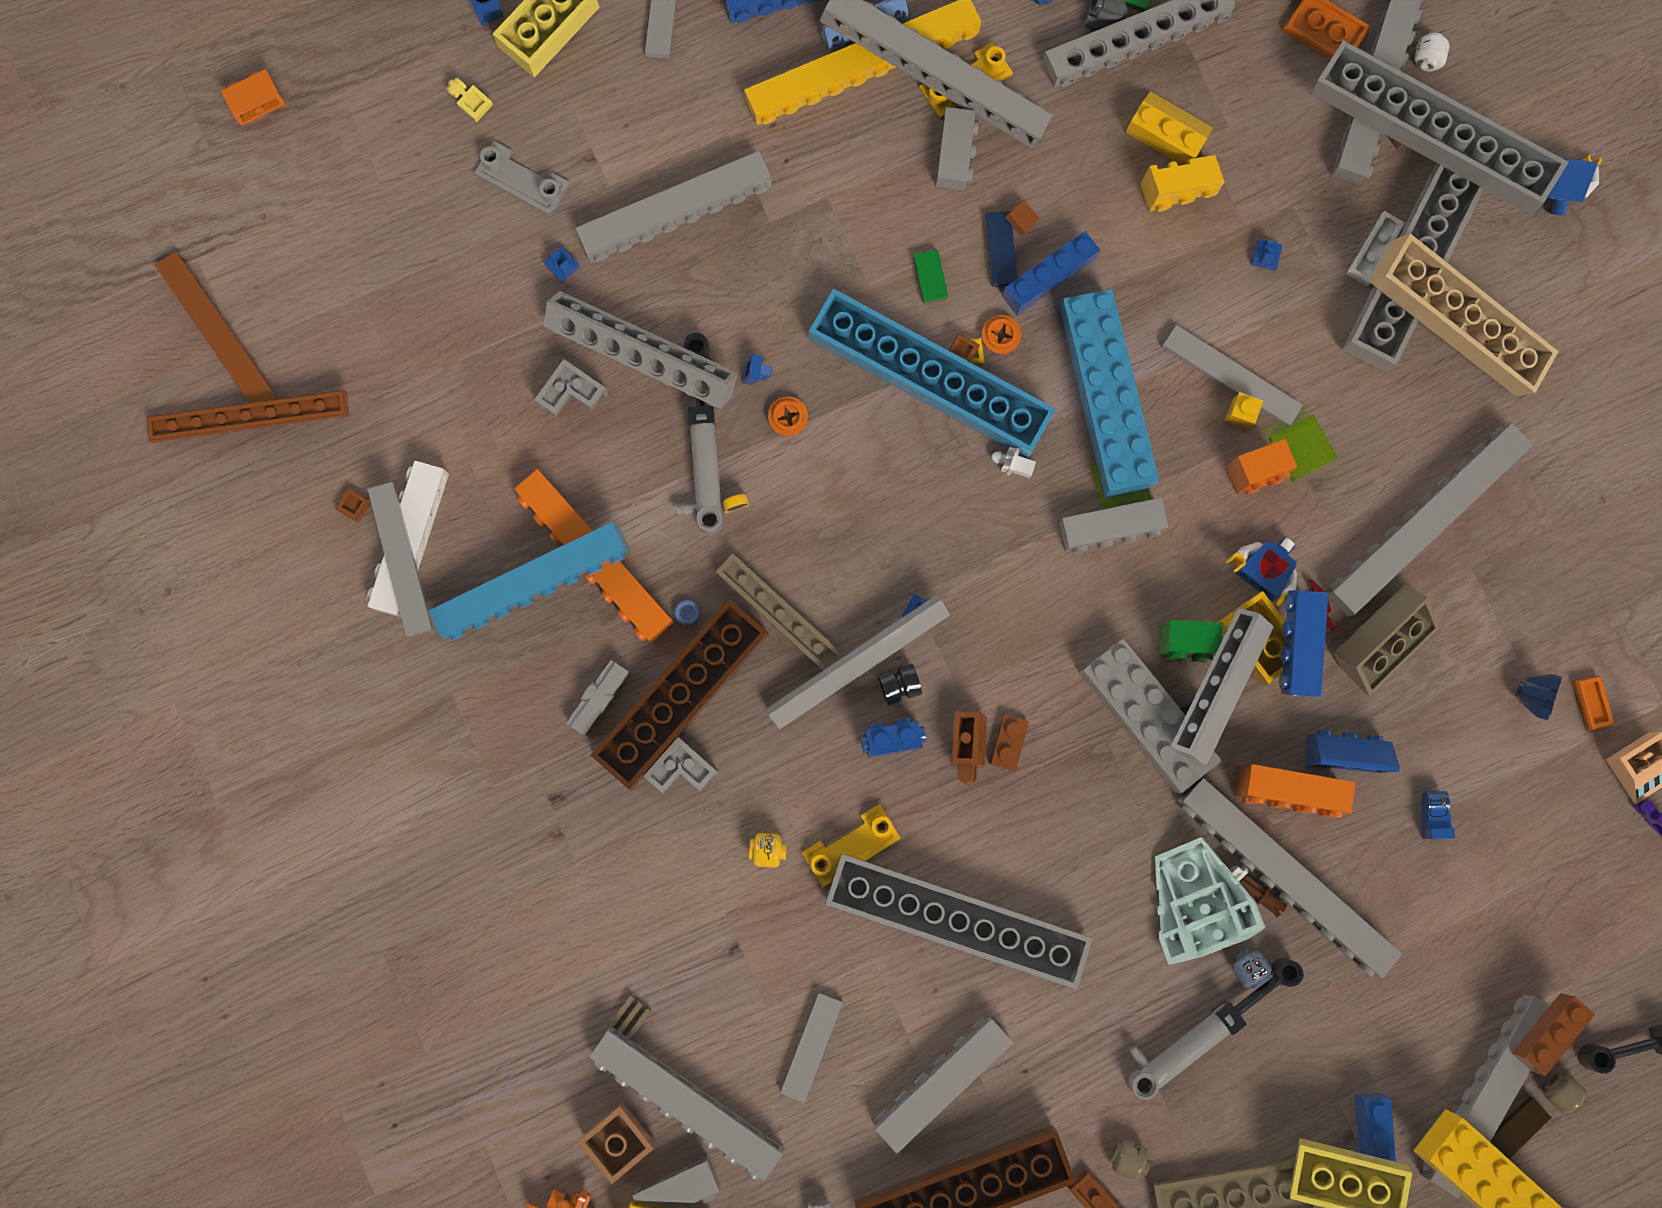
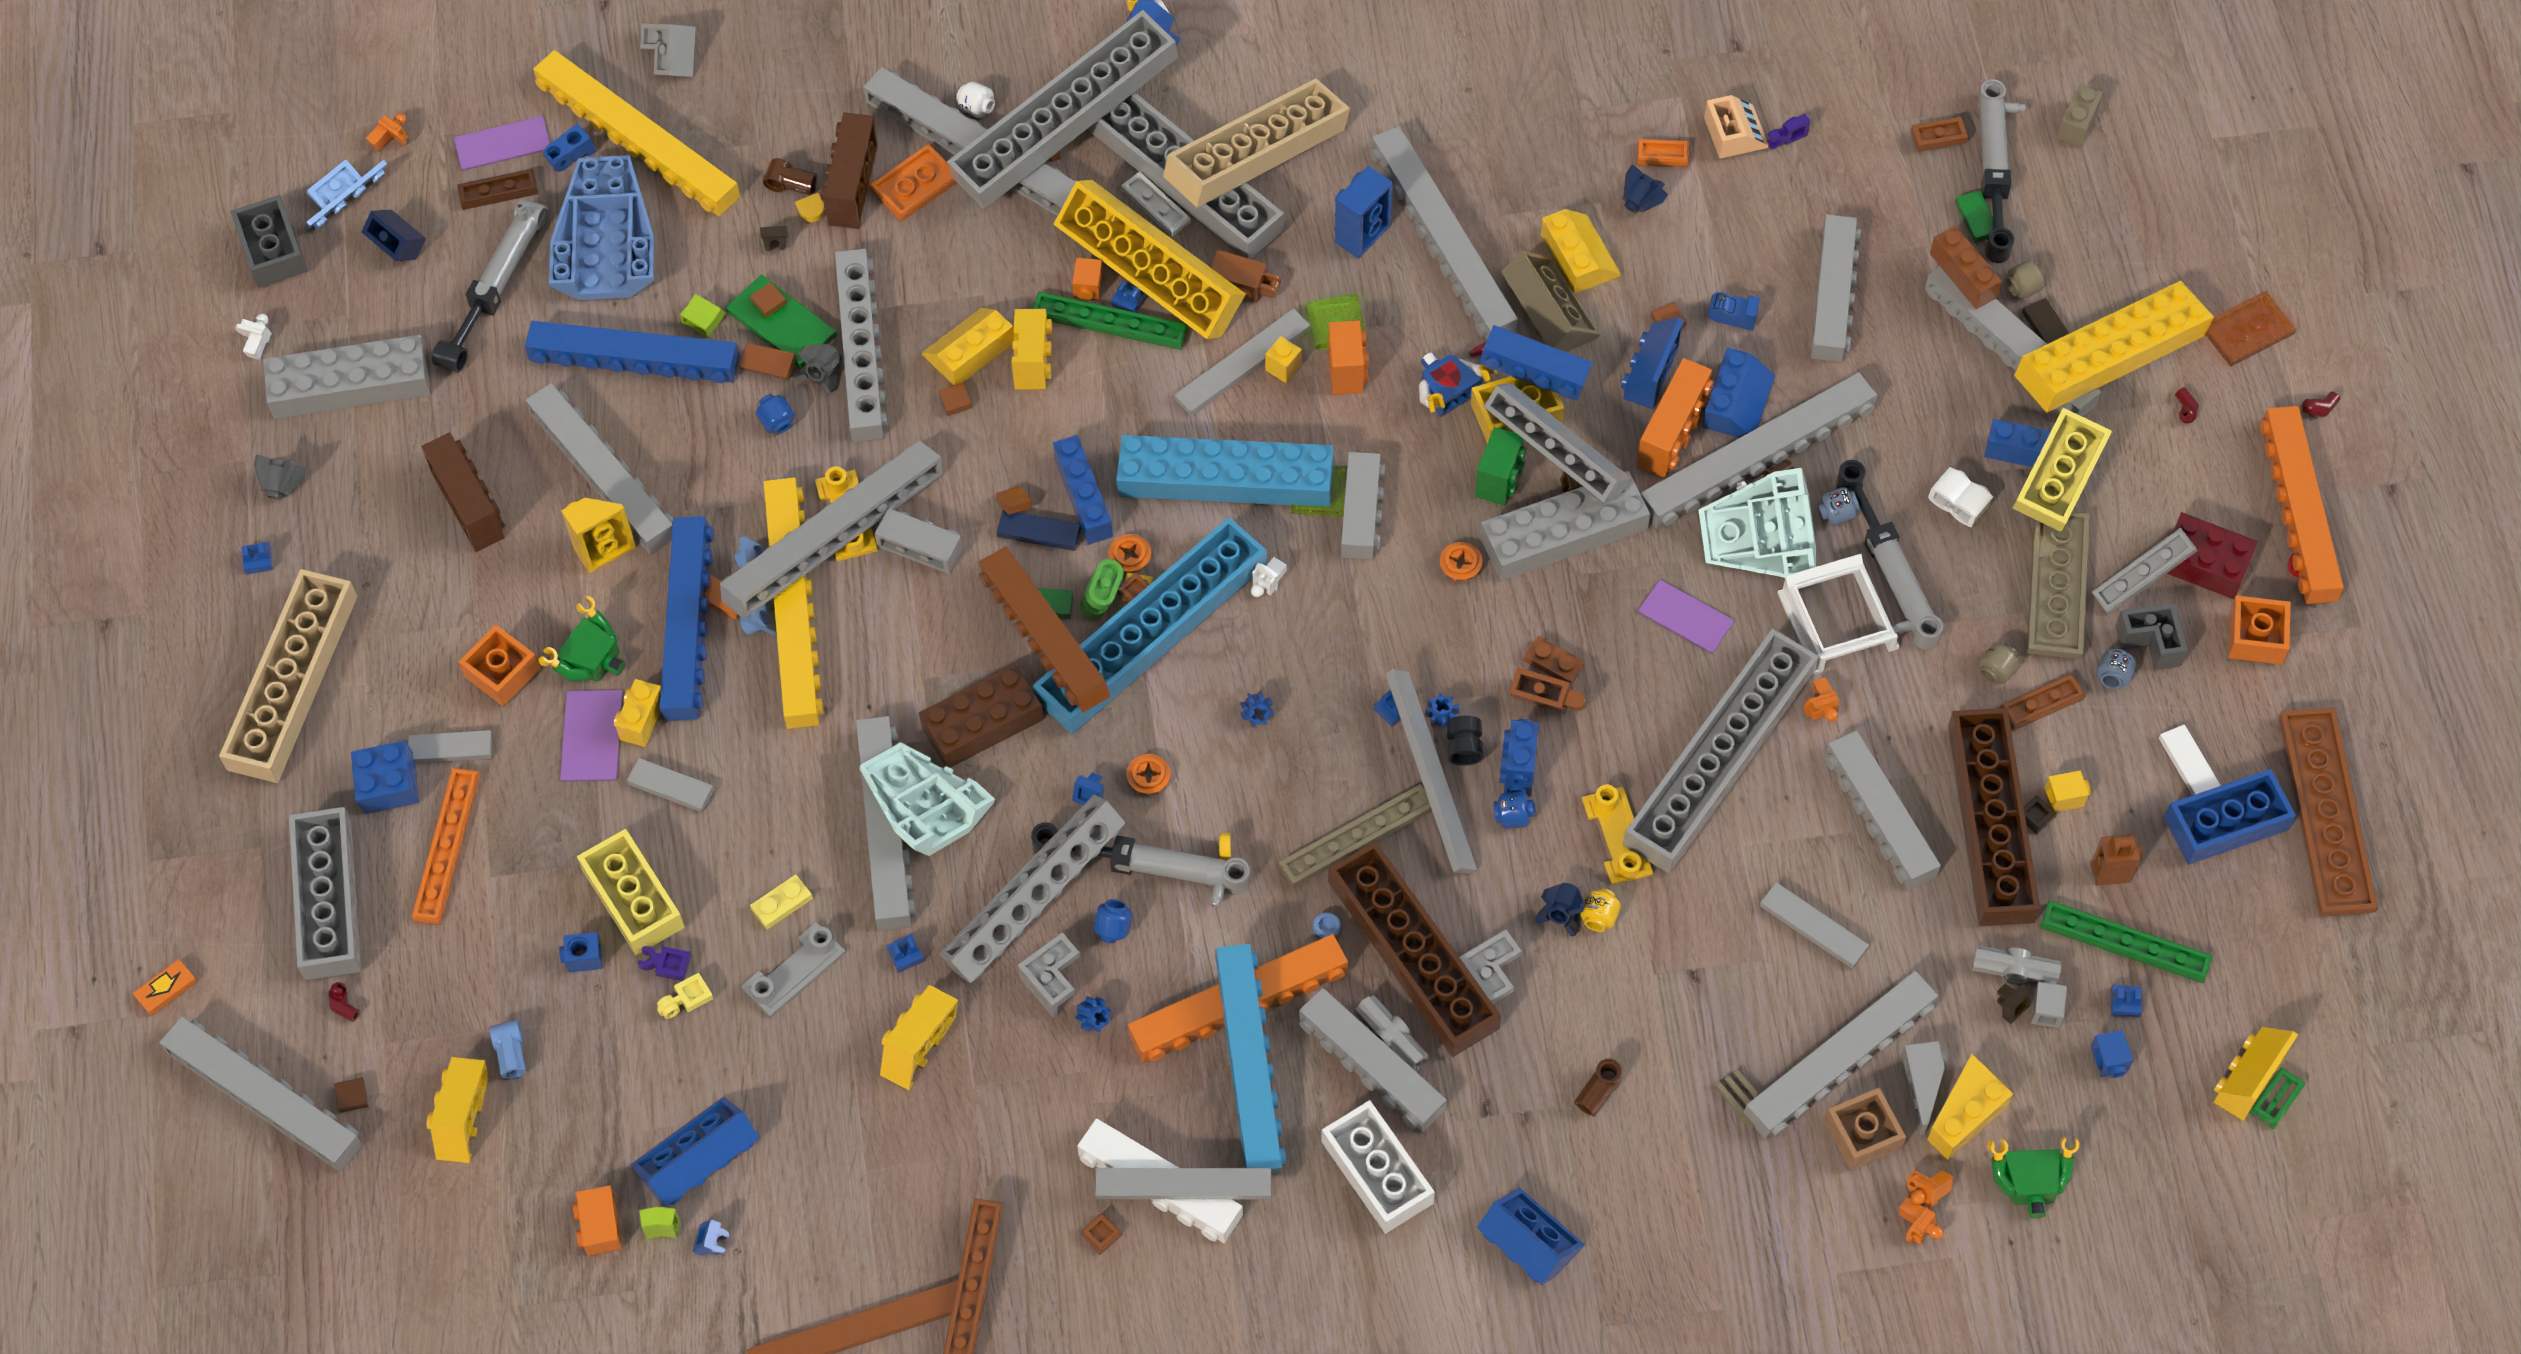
camera: 65 degrees left, 20 degrees down
none -> blue slope [631,1097,760,1207]
none -> dark purple plate [638,946,691,981]
none -> lime piece [639,1207,680,1239]
none -> tile [692,1219,729,1256]
none -> light yellow plate [750,874,813,930]
none -> light aqua wedge [859,742,995,856]
none -> yellow wedge [880,985,958,1090]
none -> reddish brown brick [919,663,1043,768]
none -> dark orange tile [938,382,972,416]
none -> dark orange brick [978,546,1111,713]
none -> green tile [1032,291,1188,350]
none -> yellow brick [1054,180,1246,339]
none -> orange brick [1072,258,1103,301]
none -> blue gear [1075,996,1111,1032]
none -> bright green brick [1080,559,1123,619]
none -> blue head [1093,899,1132,943]
none -> dark orange brick [1210,250,1282,303]
none -> blue gear [1240,691,1274,727]
none -> light grey brick [1299,988,1447,1133]
none -> white brick [1321,1100,1435,1234]
none -> blue brick [1334,166,1393,259]
none -> blue gear [1425,693,1459,729]
none -> orange gear [1440,542,1482,582]
none -> blue slope [1477,1188,1585,1285]
none -> blue head [1494,791,1536,829]
none -> dark blue brick [1535,883,1586,937]
none -> yellow slope [1541,209,1621,294]
none -> reddish brown piece [1574,1059,1622,1117]
none -> medium lavender piece [1638,579,1734,654]
none -> dark orange tile [1651,302,1687,328]
none -> blue slope [1702,347,1775,438]
none -> white piece [1777,554,1900,675]
none -> orange piece [1803,677,1839,722]
none -> light grey brick [1810,214,1861,362]
none -> white brick [1928,467,1993,527]
none -> green tile [1955,190,1994,243]

